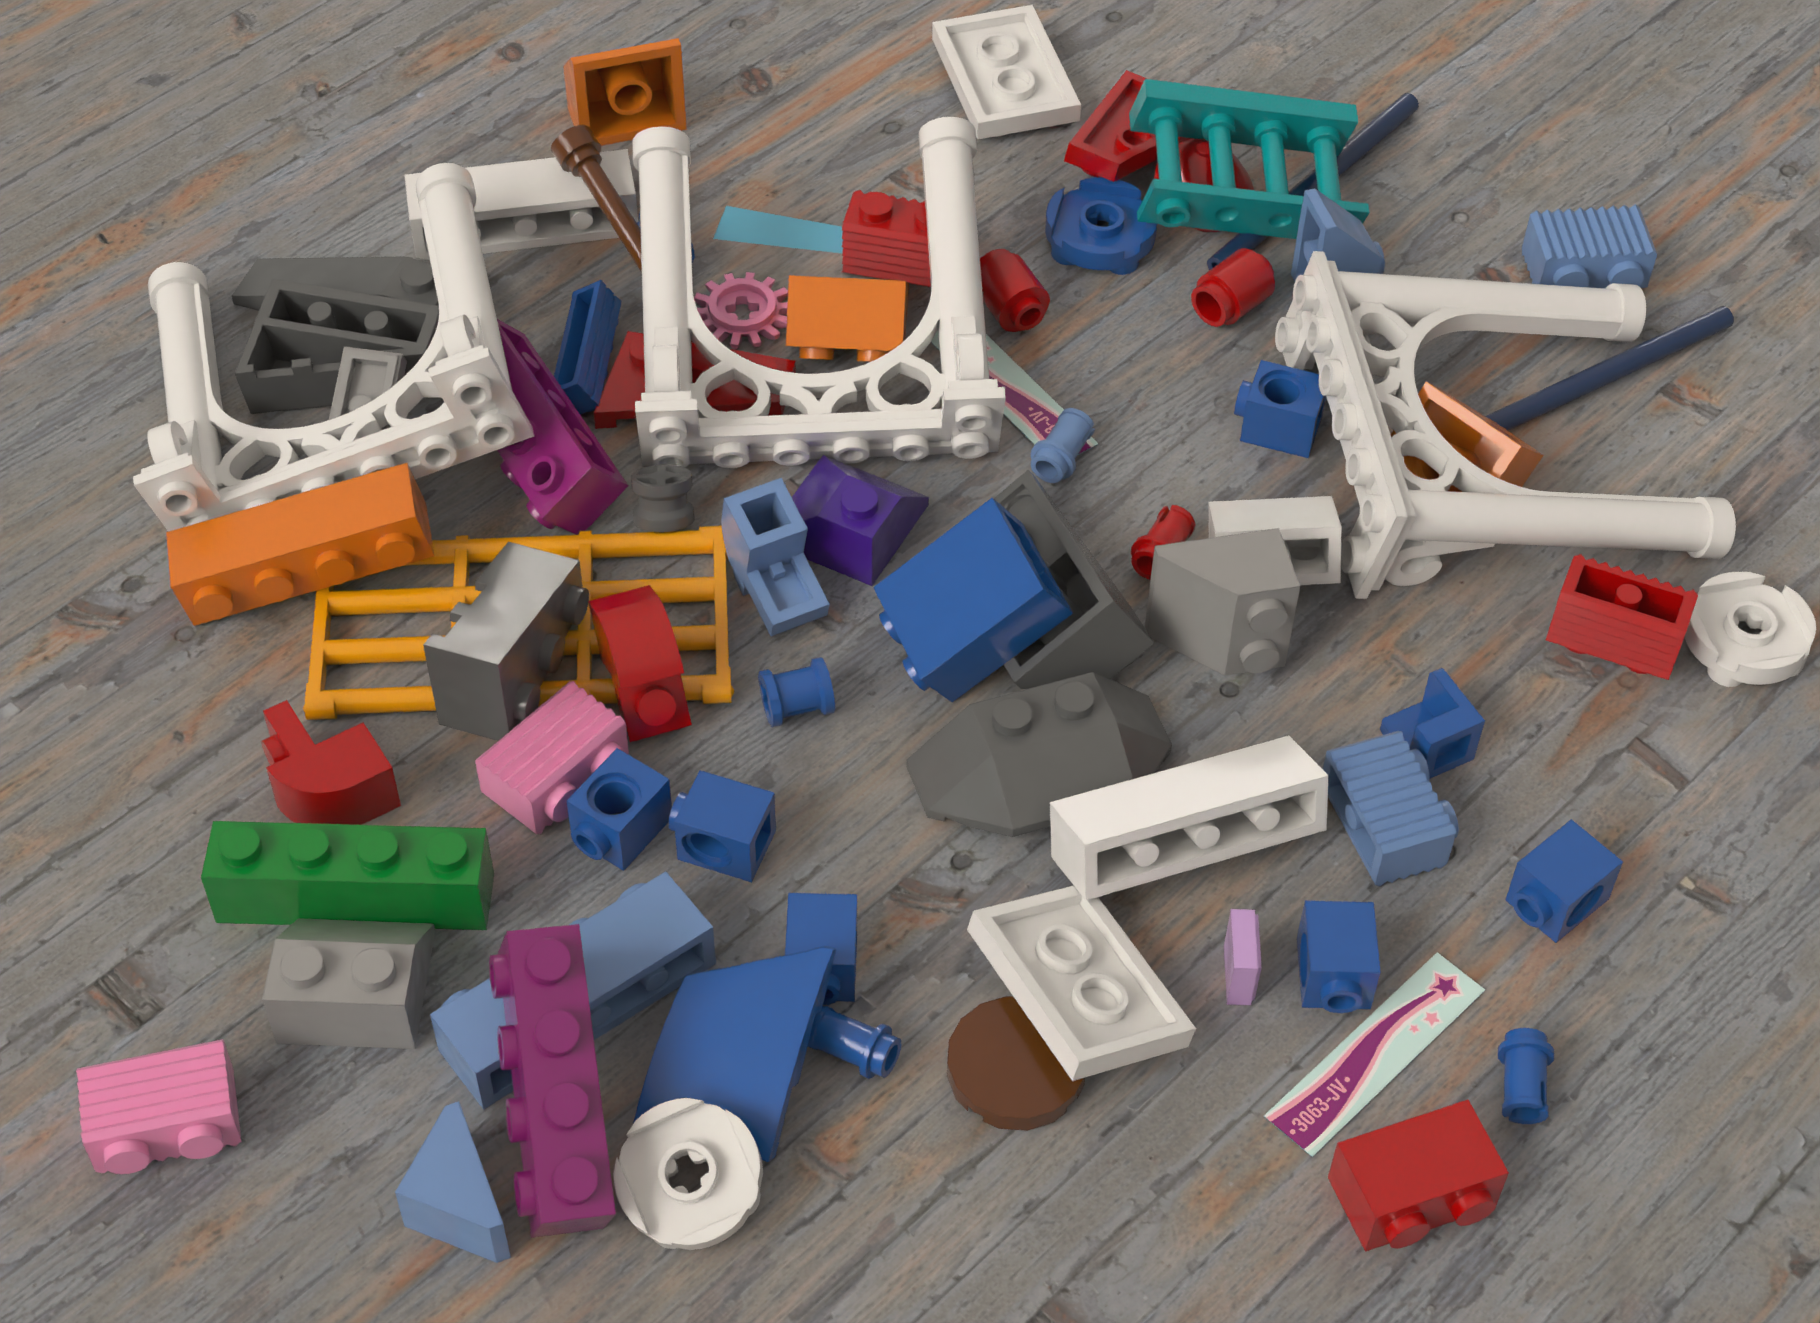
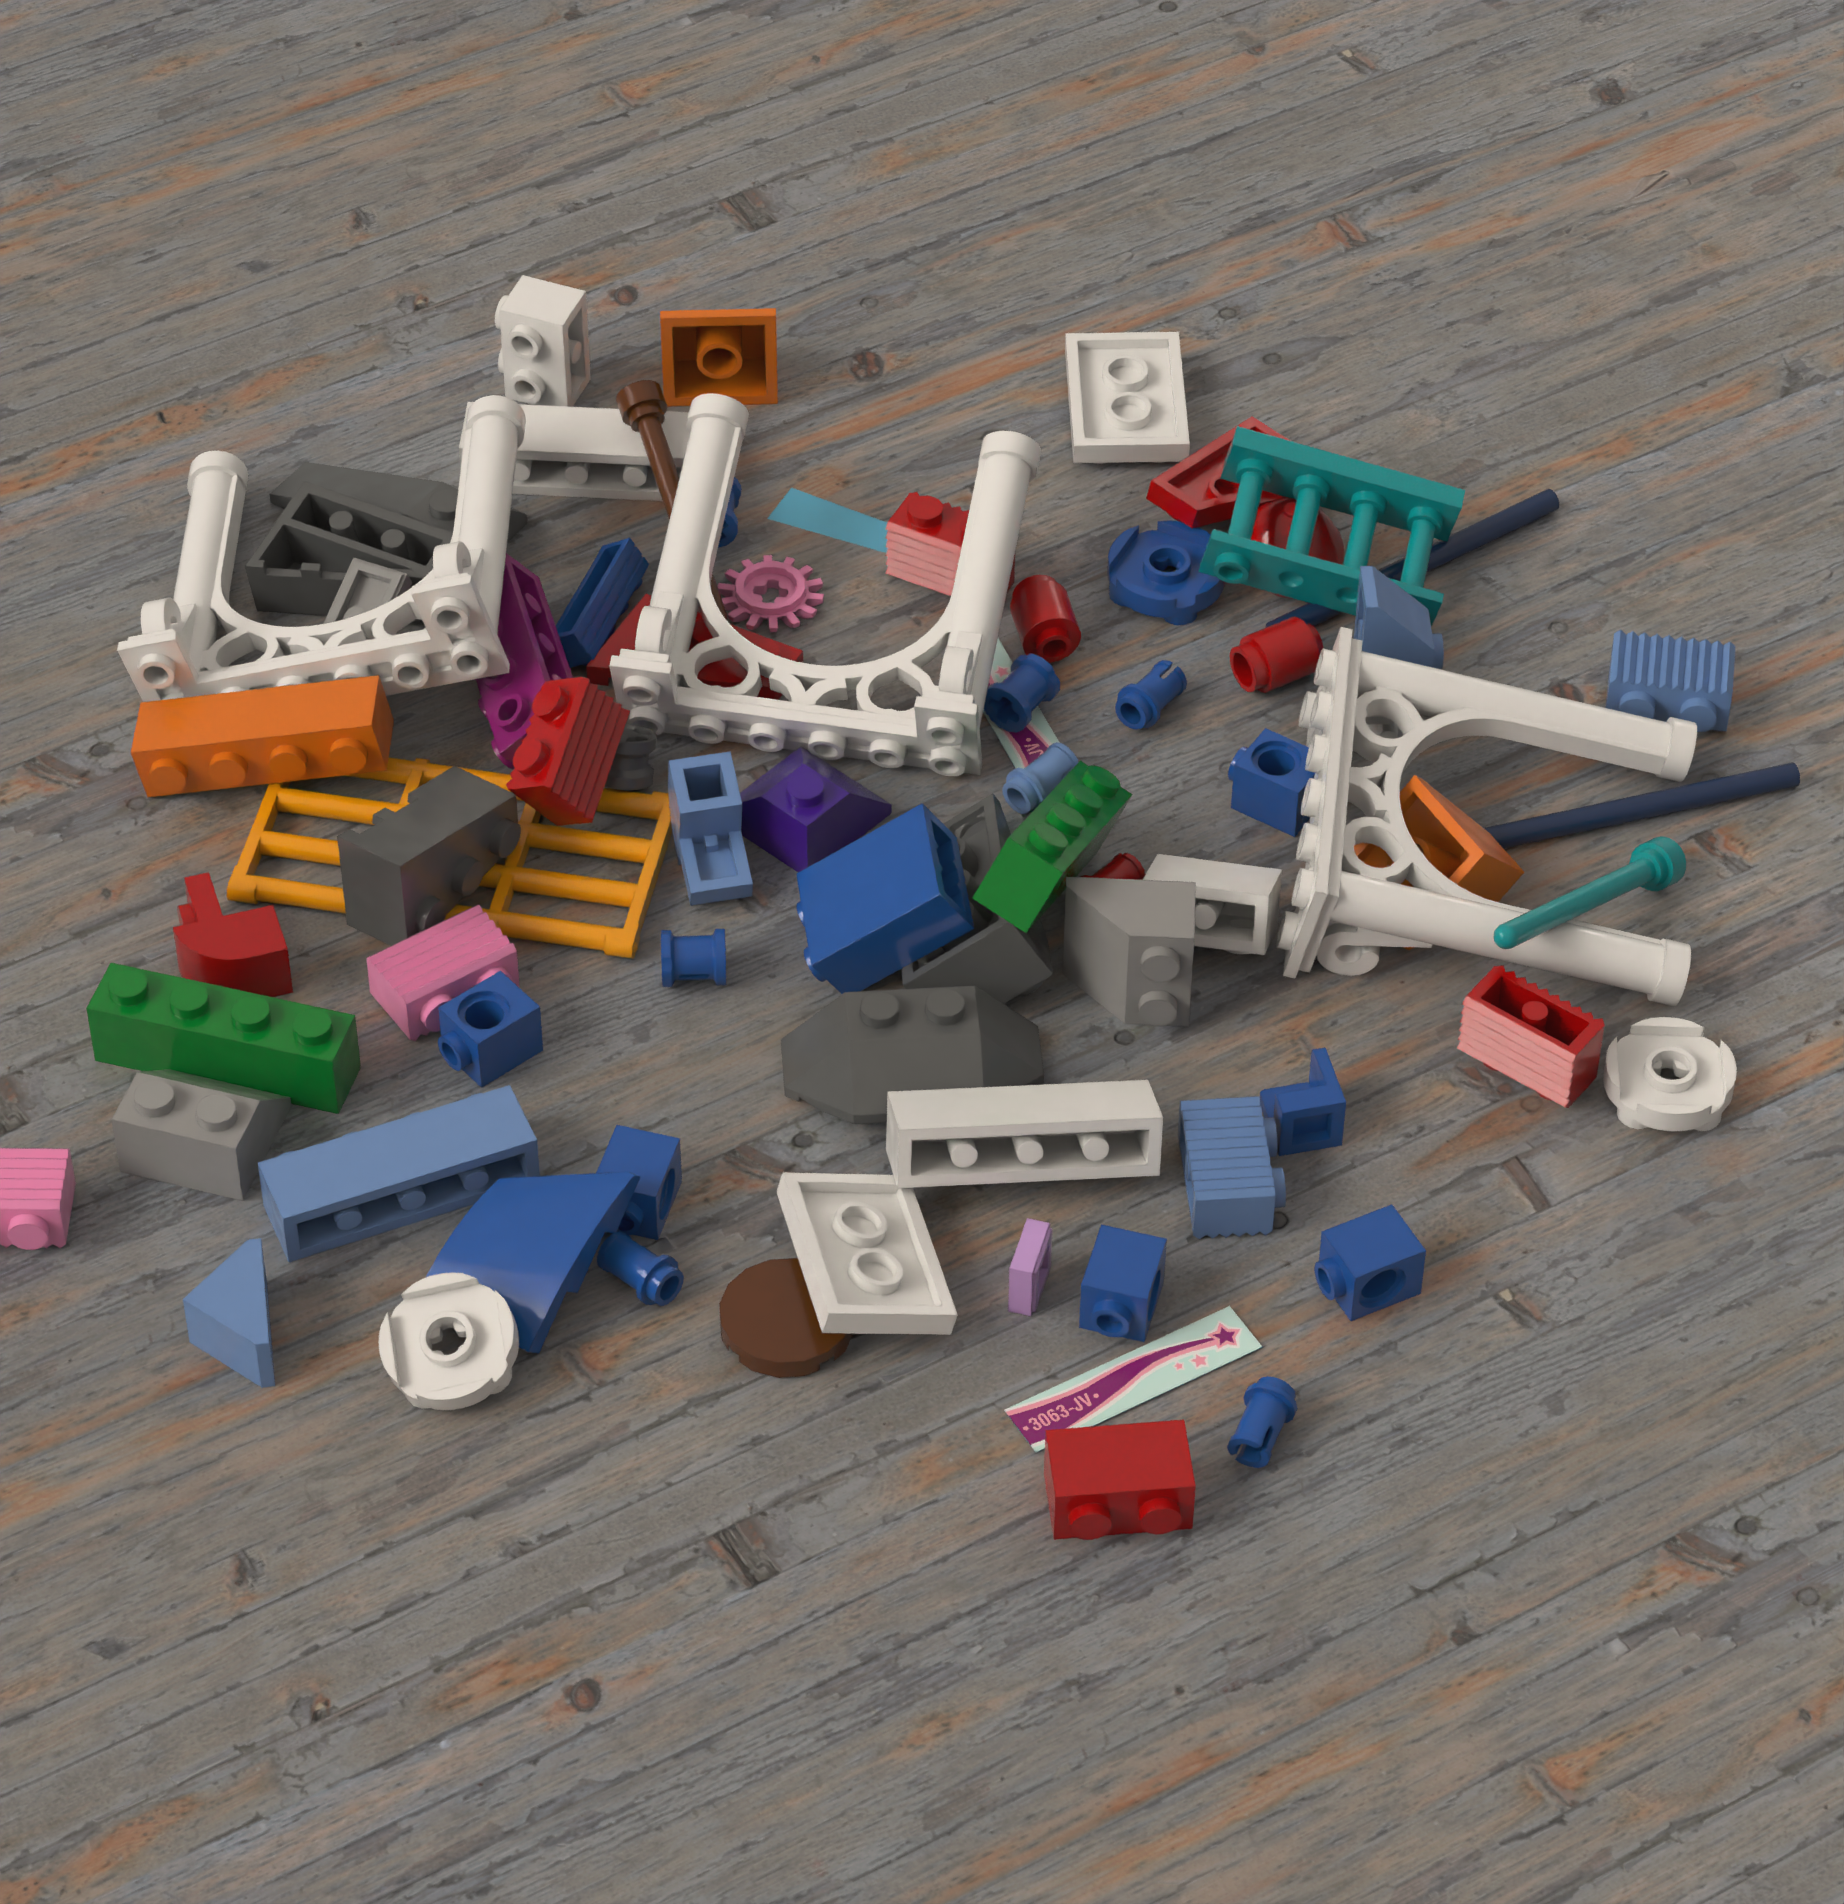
camera: 15 degrees right, 5 degrees down
magenta brick [489,924,616,1238] -> none
red brick [588,585,692,742] -> none
blue brick [669,770,776,883] -> none
orange slope [786,275,909,362] -> none
none -> white brick [495,275,591,407]
none -> red brick [506,677,630,826]
none -> green brick [972,761,1133,933]
none -> blue bush [984,654,1060,733]
none -> blue pin [1115,660,1187,729]
none -> teal piece [1493,836,1686,949]

